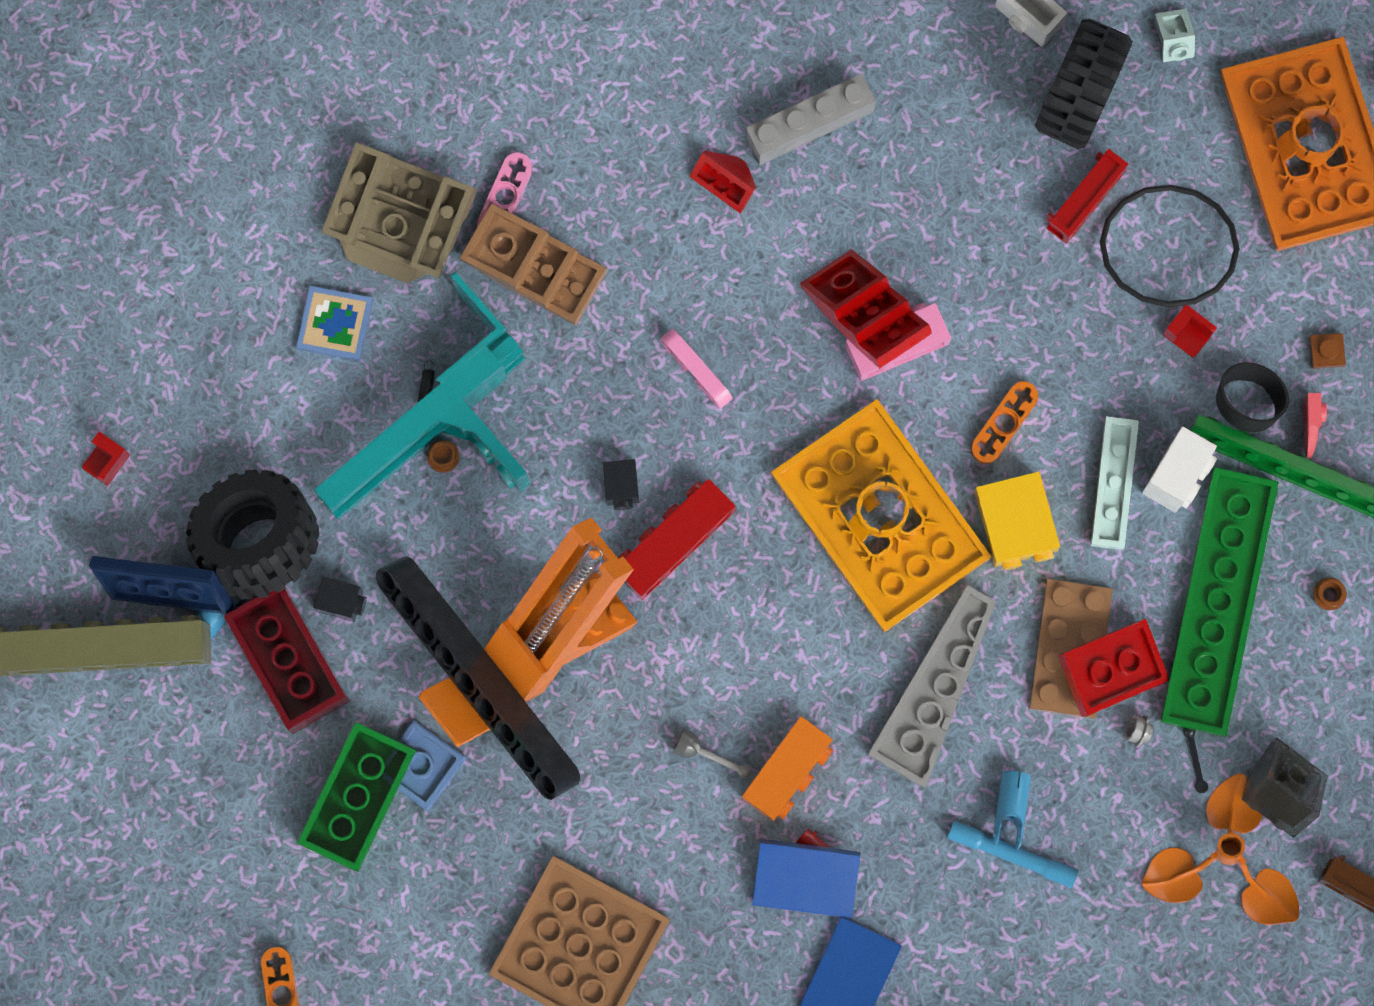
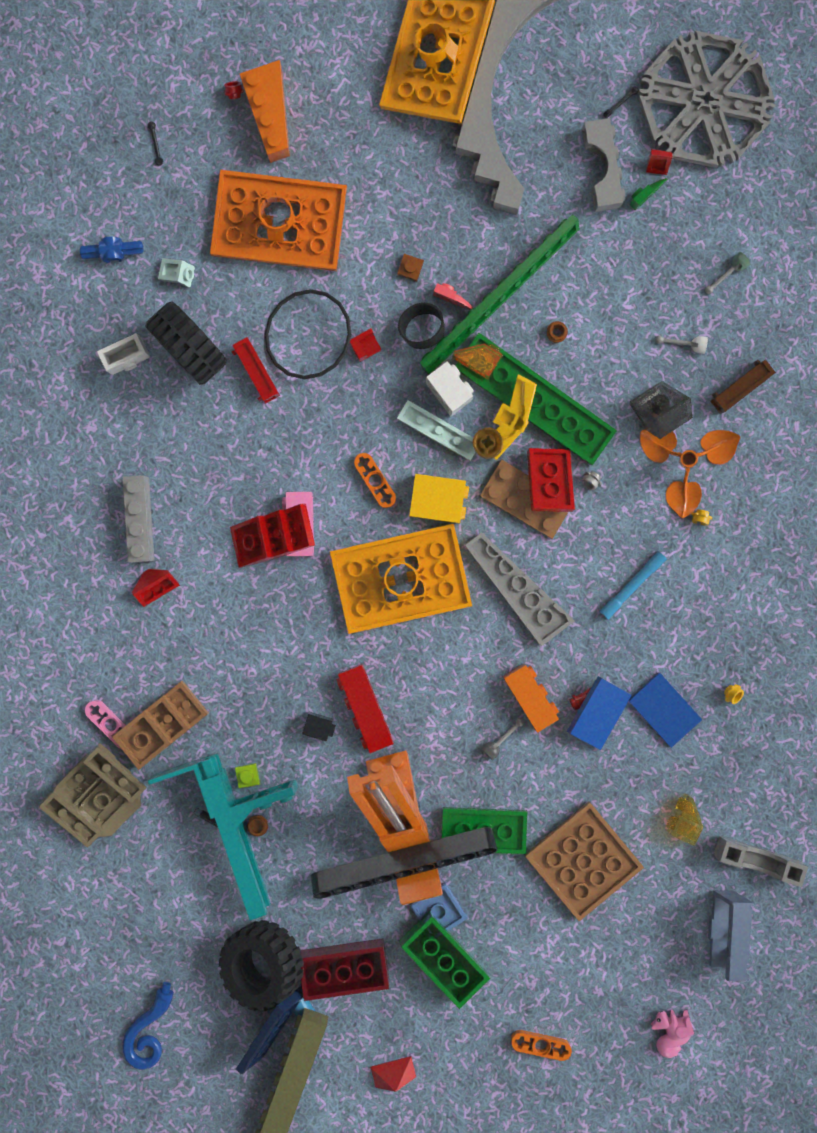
camera: 75 degrees left, 10 degrees up
red panel [82,432,130,486] -> none
tile [296,286,374,361] -> none
black brick [313,576,367,622] -> none
bright pink beam [659,329,733,409] -> none
dark azure piece [993,771,1031,850] -> none
black hinge [1183,728,1208,793] -> none
none -> blue plant [122,982,174,1070]
none -> lime plate [235,763,260,788]
none -> red slope [370,1056,416,1092]
none -> green plate [441,807,528,854]
none -> clear yellow slope [452,343,503,380]
none -> pearl gold wheel [473,427,503,459]
none -> yellow plate [484,374,537,460]
none -> yellow plate [691,509,712,526]

